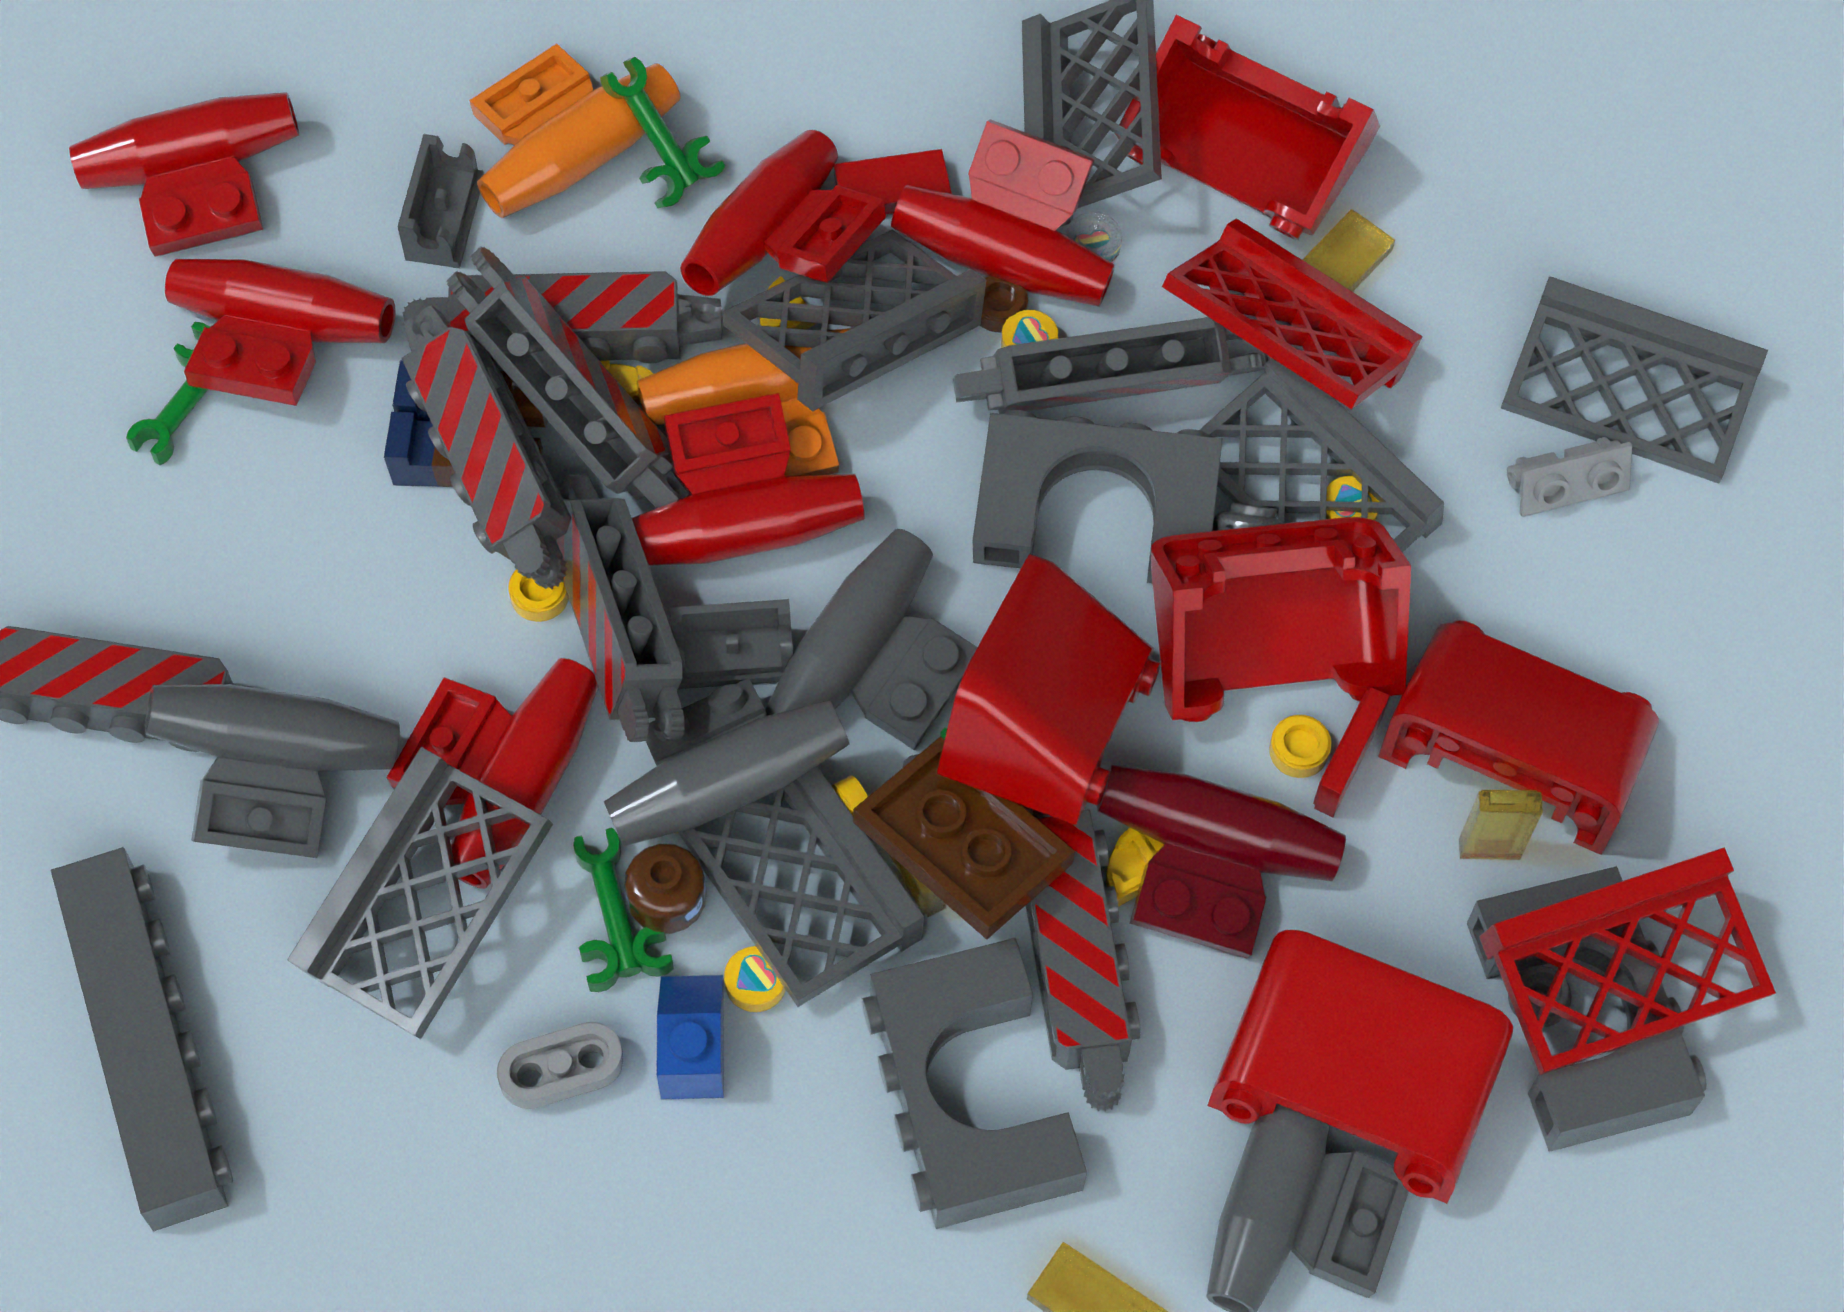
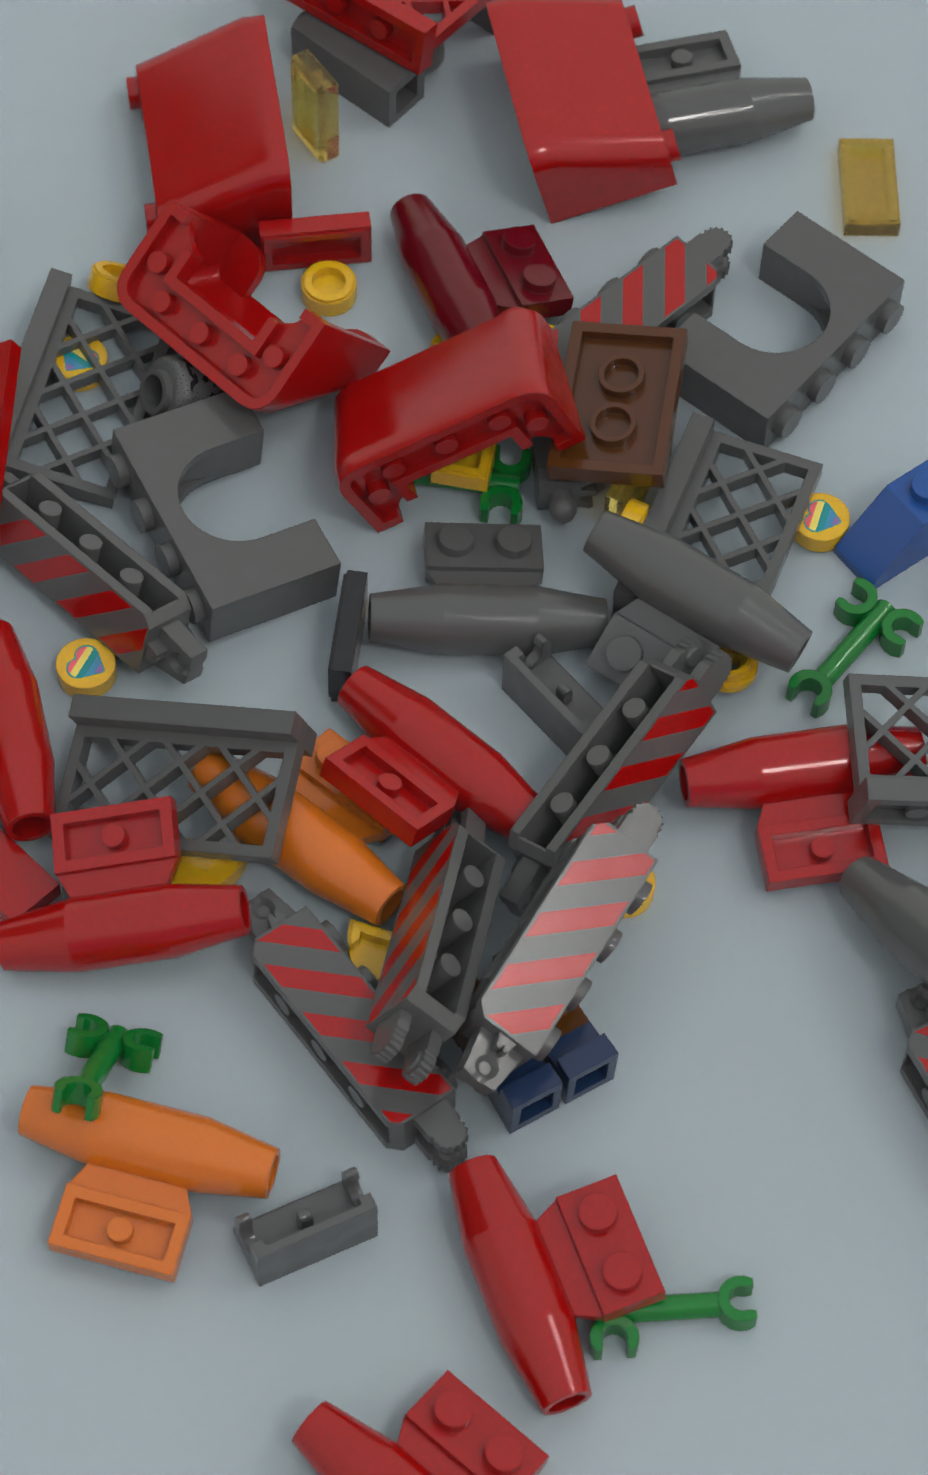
camera: 125 degrees left, 5 degrees down
reddish brown head [624,844,706,934] -> none
reddish brown tile [980,276,1028,333] -> none
none -> yellow tile [87,261,125,303]
none -> black tile [328,570,368,702]

